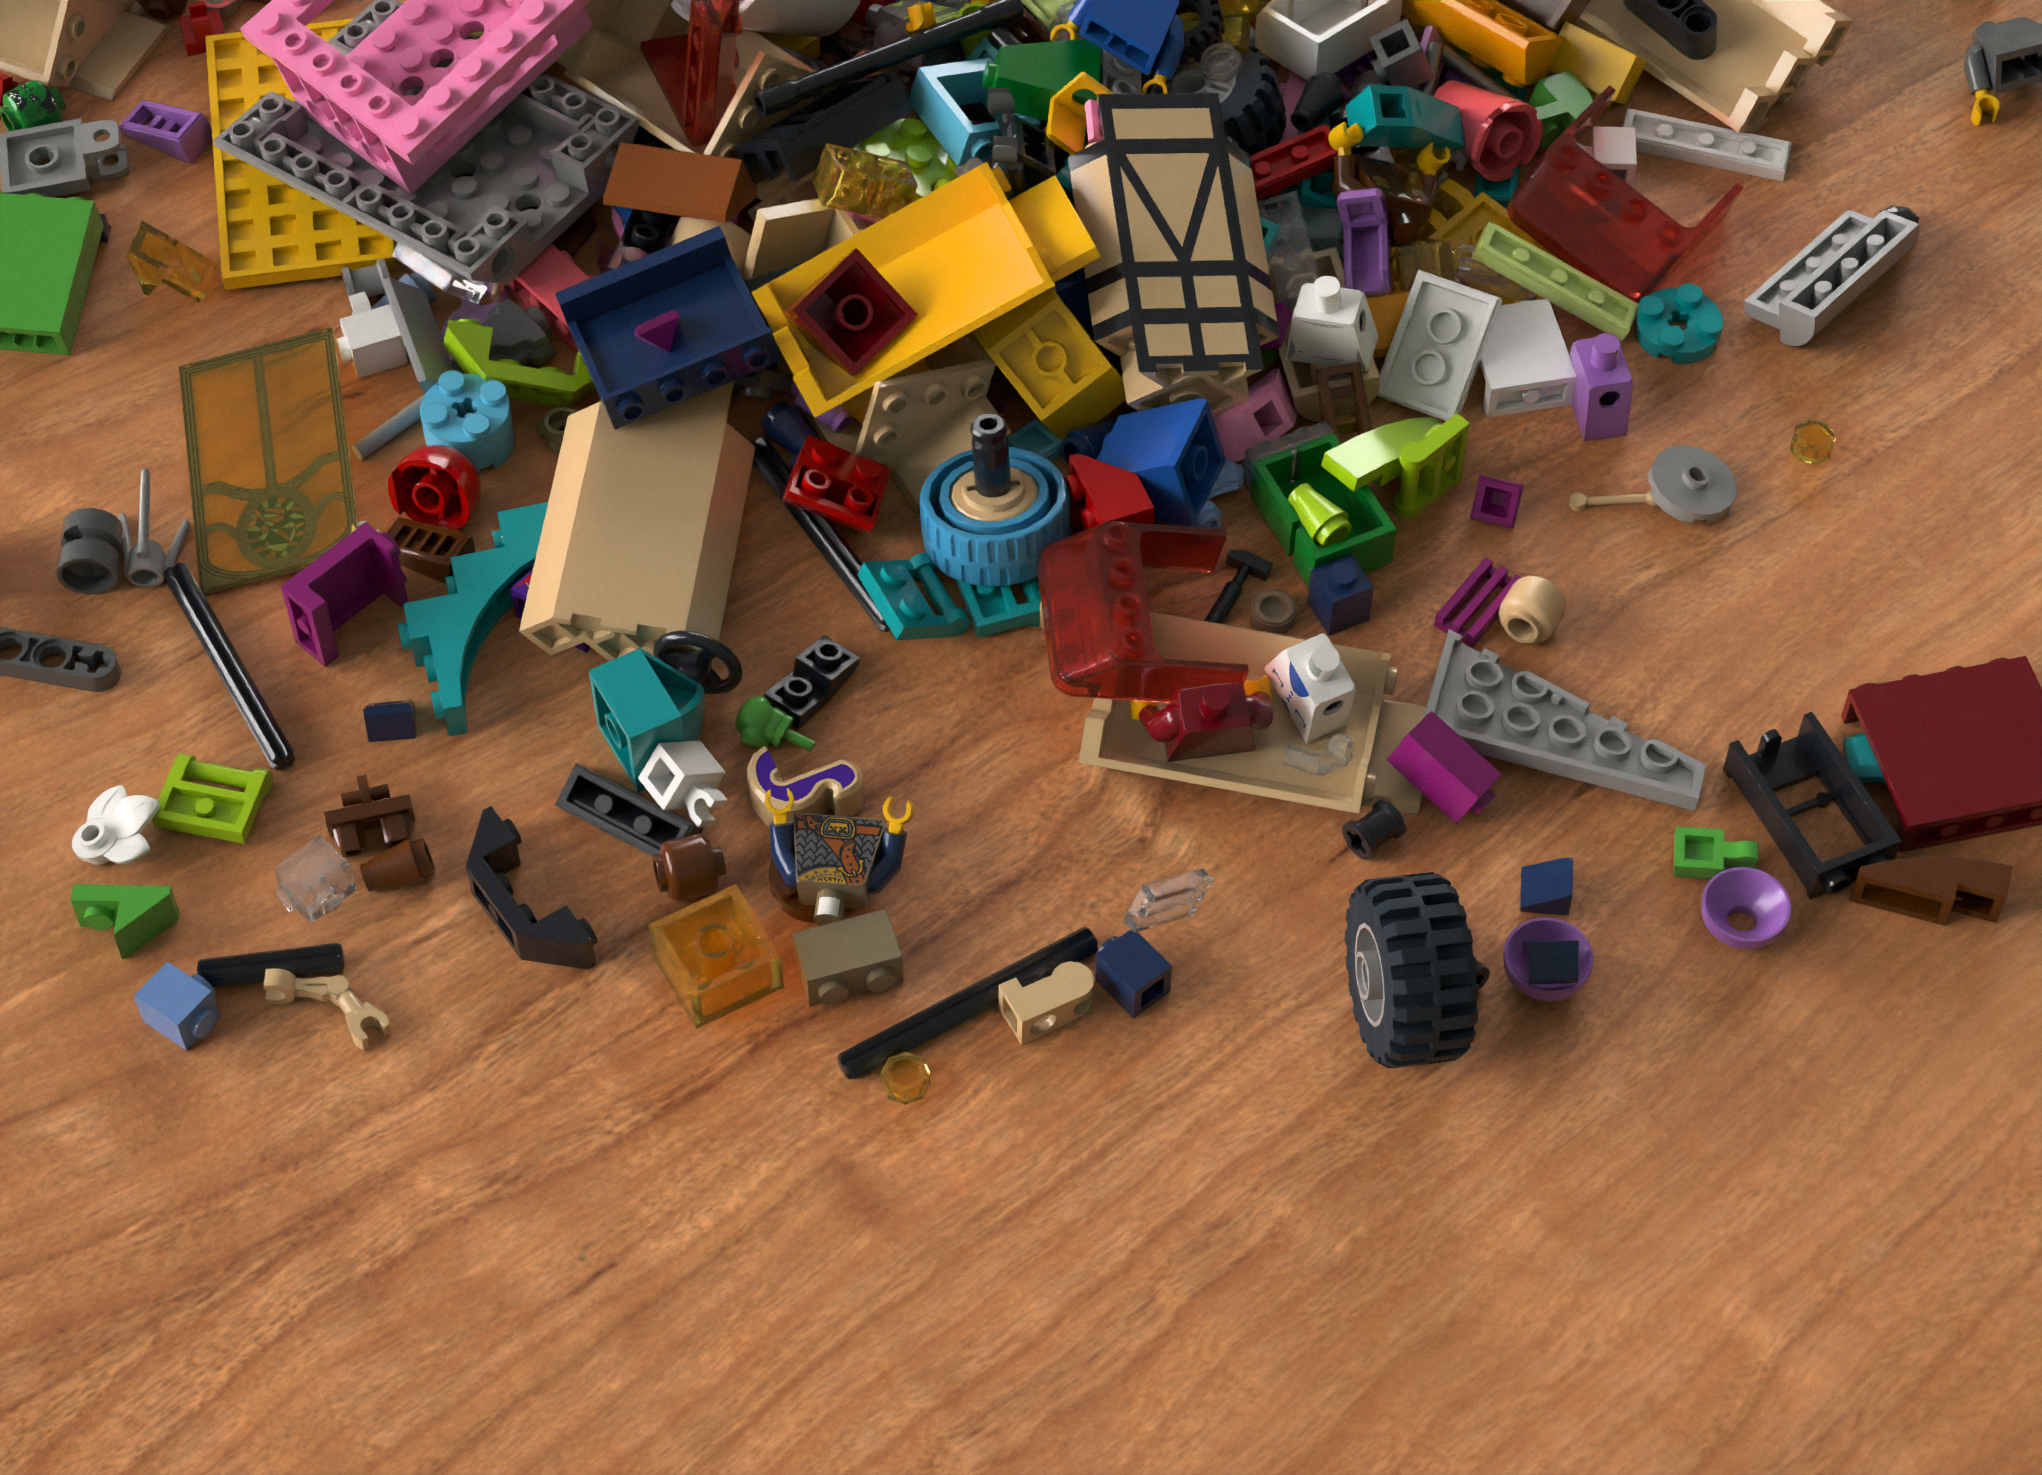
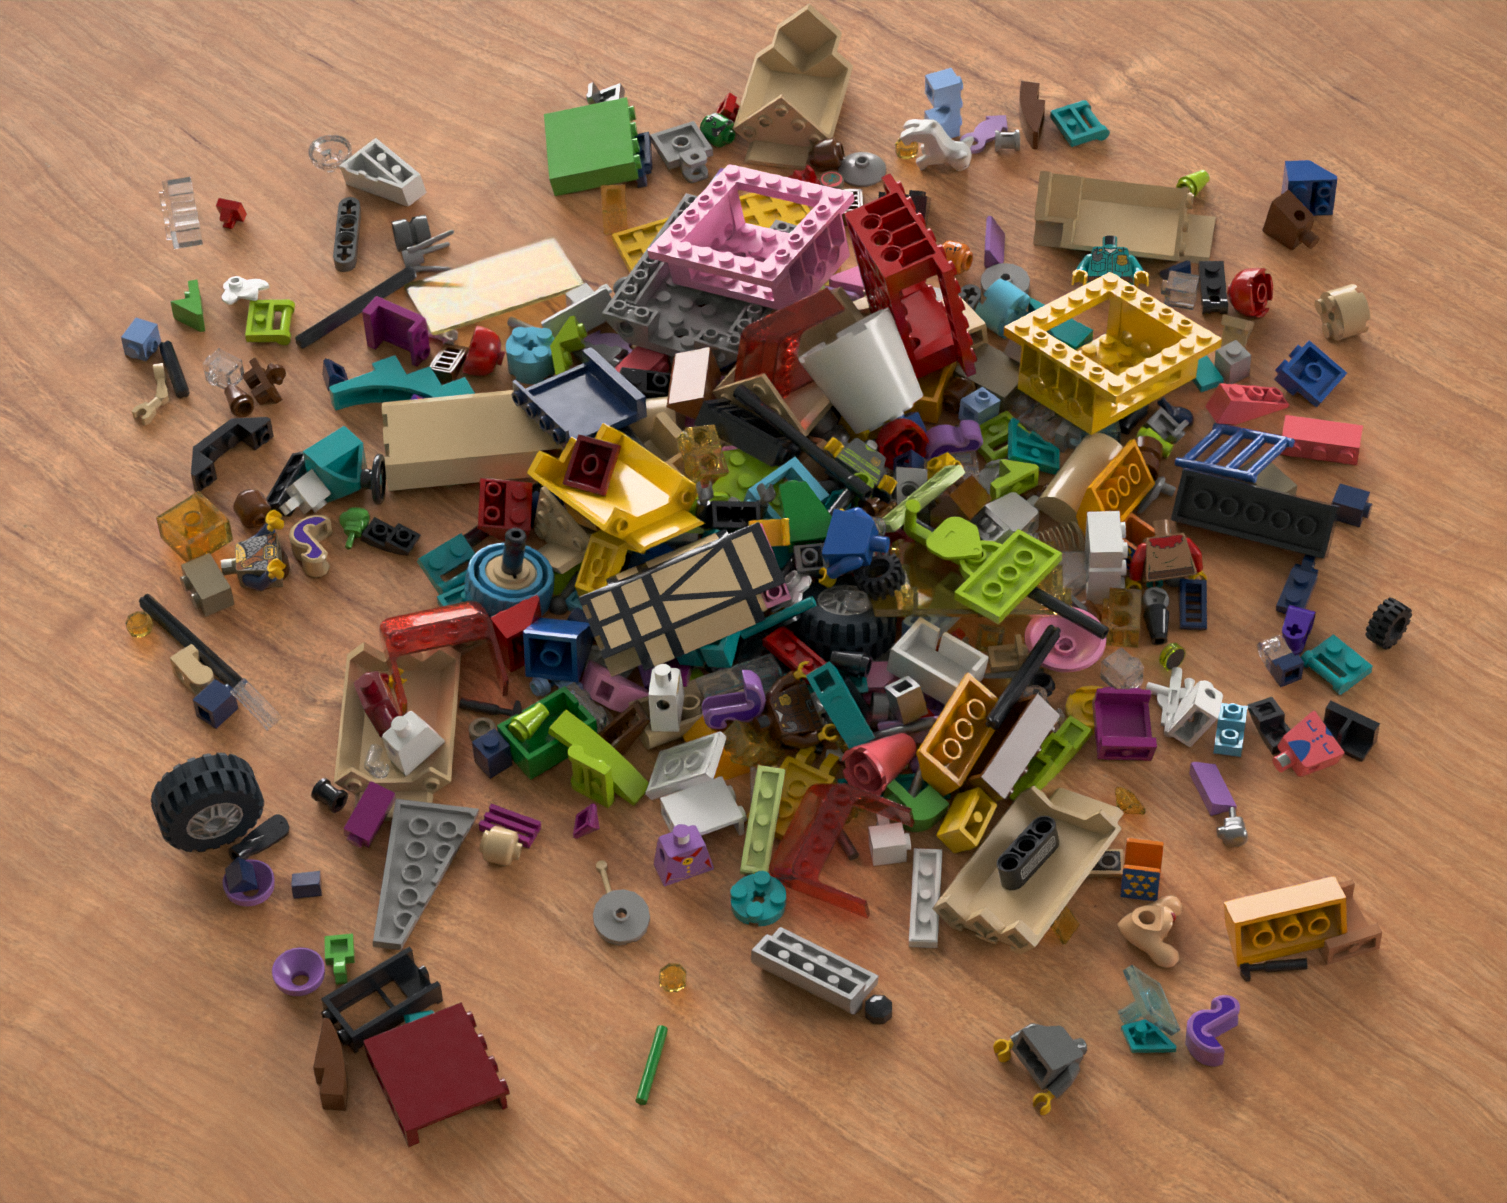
camera: 80 degrees right, 5 degrees down
magenta slope [634,310,680,353] -> none
none -> green bar [635,1025,668,1105]

